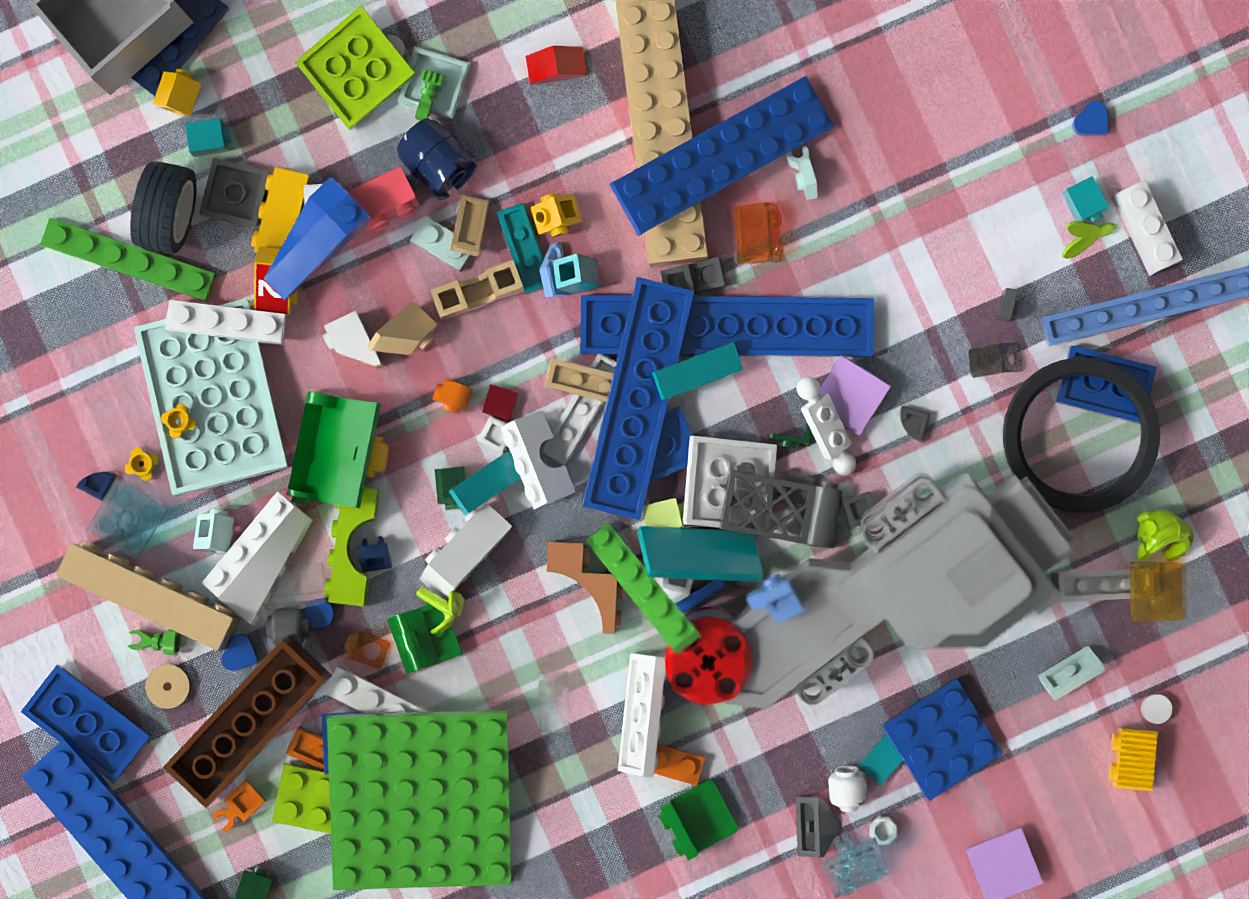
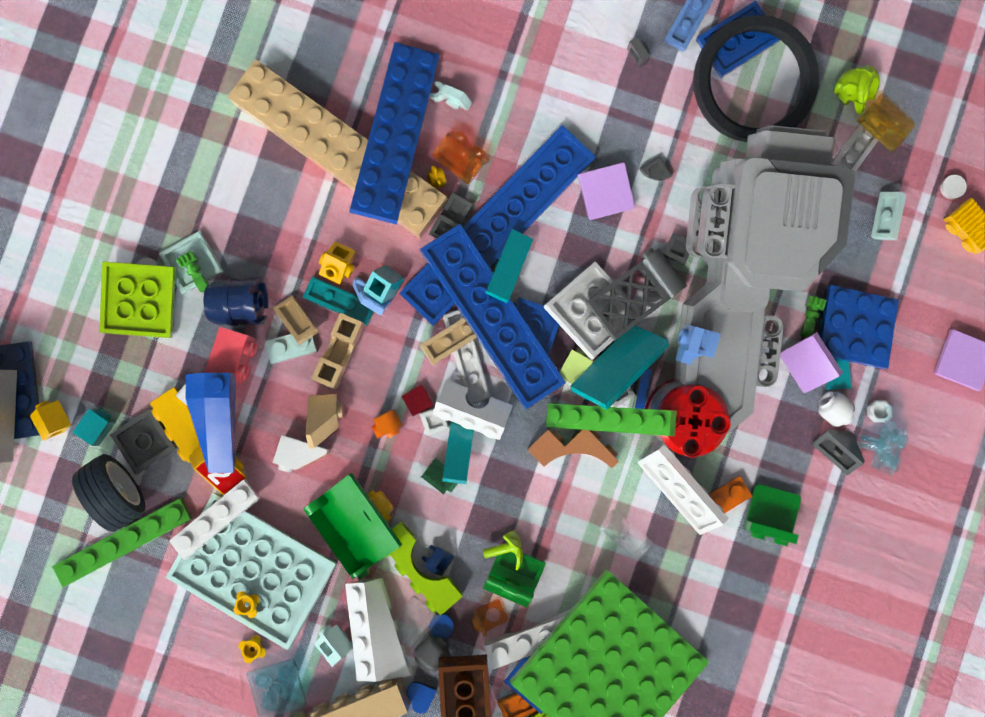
camera: 50 degrees left, 0 degrees up
dark blue tile [76,472,117,501] -> none
white wedge [420,503,512,601] -> none
red slope [525,45,587,85] -> none
dark green bracket [769,423,811,449] -> none
dark grey tile [779,470,816,505] -> none
white plate [797,377,856,476] -> none
clear smoke bracket [968,343,1023,378] -> none
none -> yellow plate [427,165,446,190]
none -> lavender tile [780,332,843,393]
none -> bright green piece [800,295,827,338]

